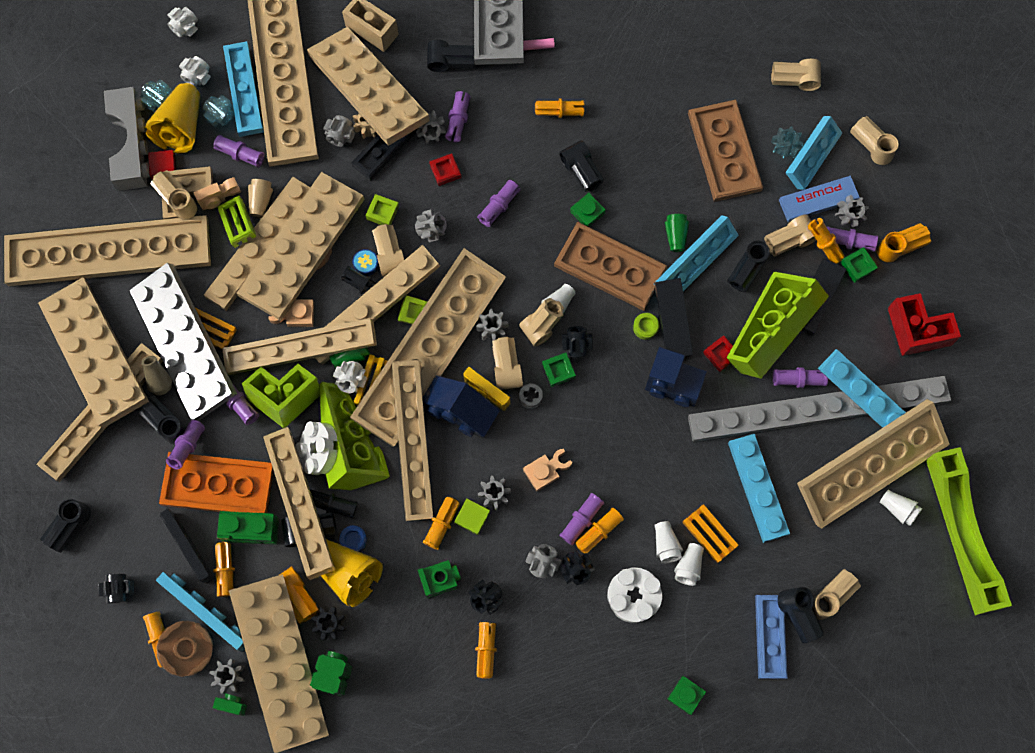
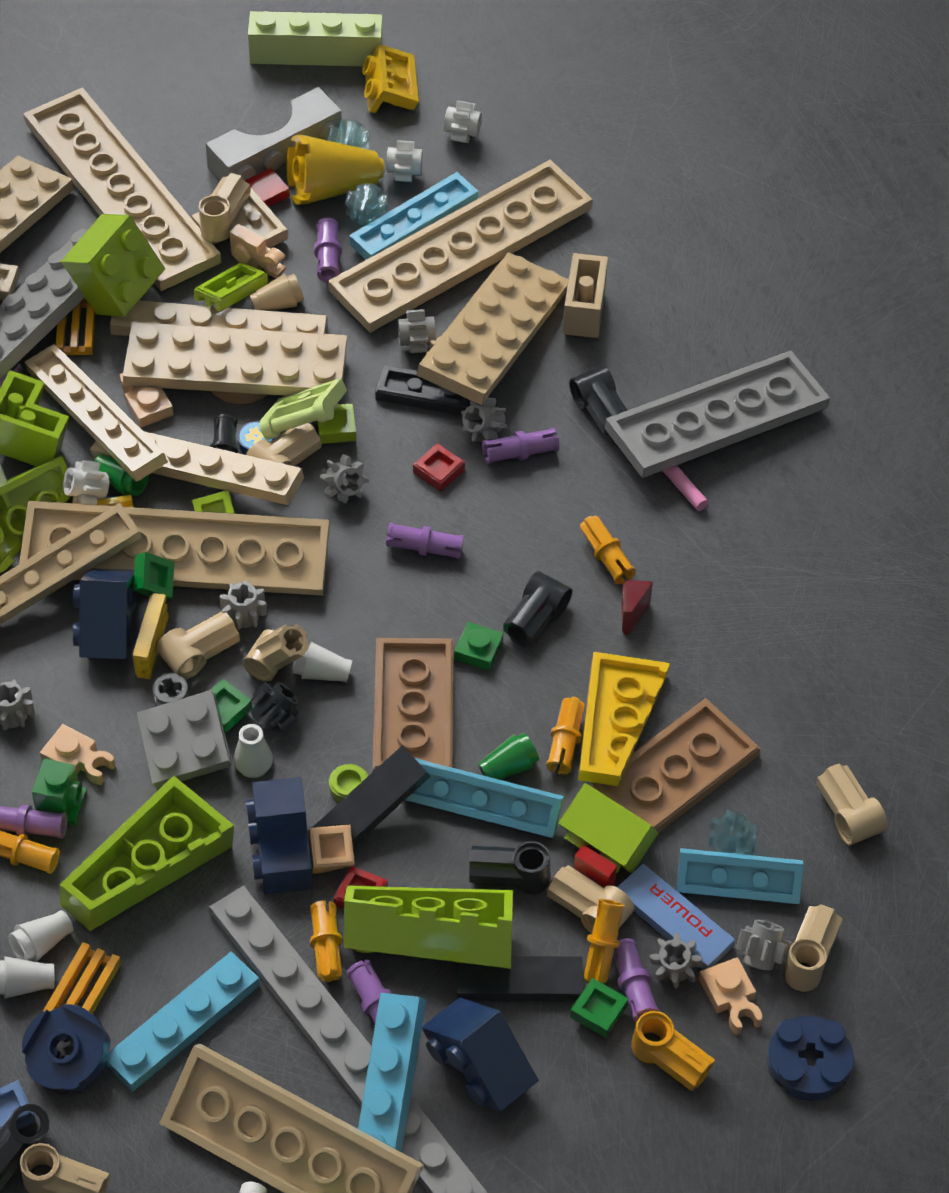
camera: 60 degrees right, 20 degrees down
red brick [888,293,961,356] -> none
none -> dark blue plate [22,1004,111,1093]
none -> green brick [31,758,87,825]
none -> lime brick [60,214,166,317]
none -> lime wedge [60,776,234,931]
none -> green plate [133,552,174,600]
none -> light grey plate [137,690,232,789]
none -> white cone [233,724,273,778]
none -> yellowish green brick [248,11,383,66]
none -> yellowish green plate [259,378,347,440]
none -> light nougat slope [308,825,355,874]
none -> light orange axle [310,900,343,983]
none -> yellow bracket [362,44,419,113]
none -> dark blue brick [422,998,539,1112]
none -> light orange axle [546,697,585,774]
none -> lime brick [558,783,659,874]
none -> red tile [574,846,617,888]
none -> yellow wing [578,652,670,786]
none -> dark red slope [621,580,653,634]
none -> light nougat plate [699,957,762,1036]
none -> light grey gear [736,920,791,970]
none -> dark blue plate [767,1016,854,1101]

